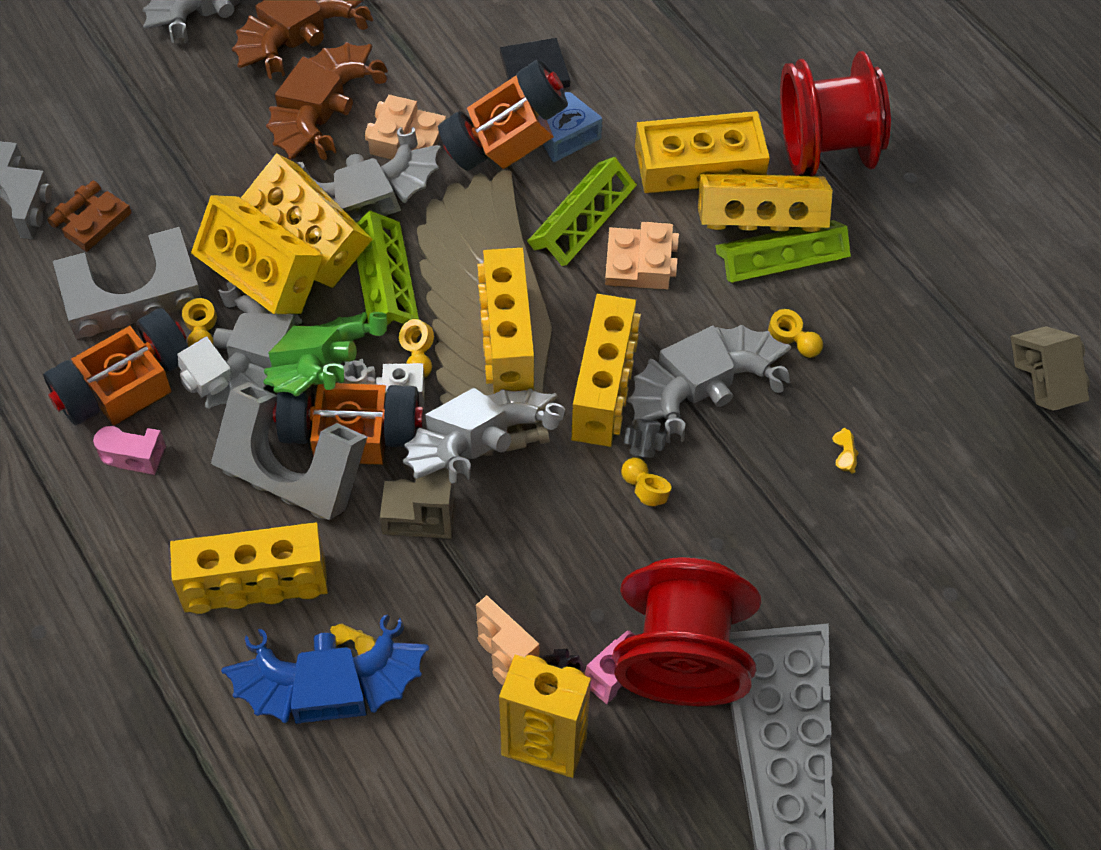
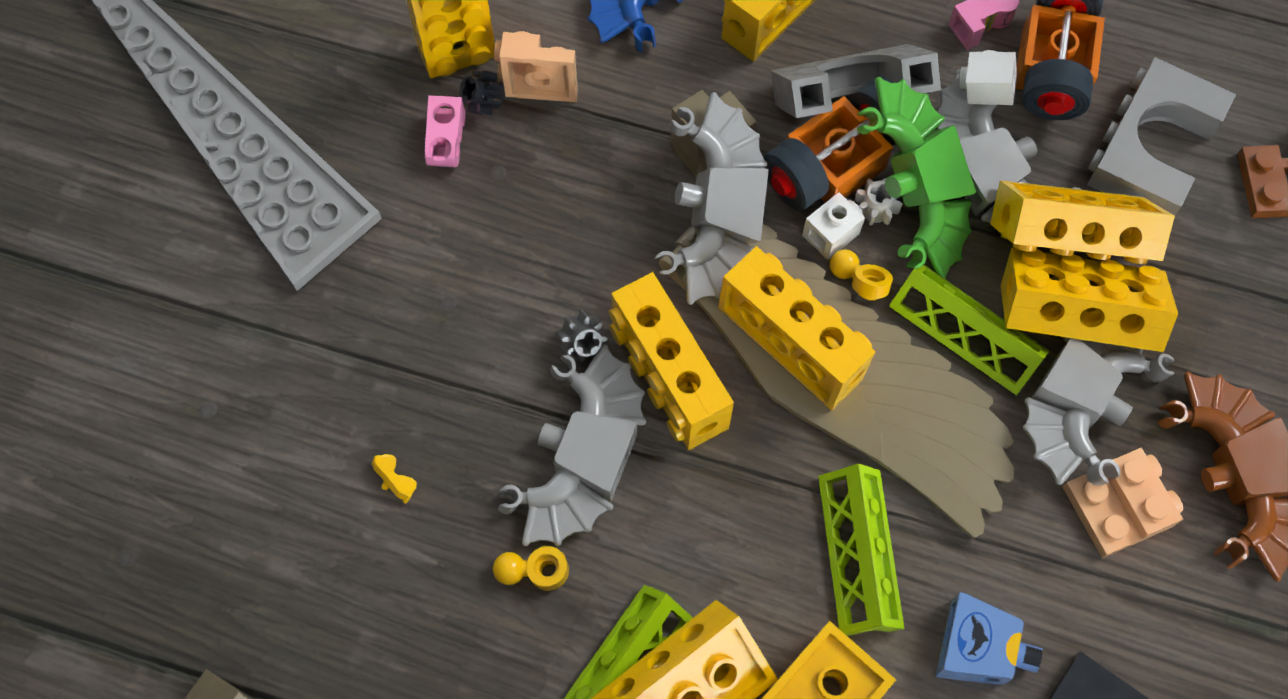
camera: 140 degrees right, 10 degrees up
yellow plate [182,298,217,347] -> none
yellow piece [330,624,376,655] -> none
brick [438,59,568,171] -> none
light nougat plate [605,222,679,290] -> none
red wheel [612,557,761,706] -> none
yellow plate [621,457,672,507] -> none

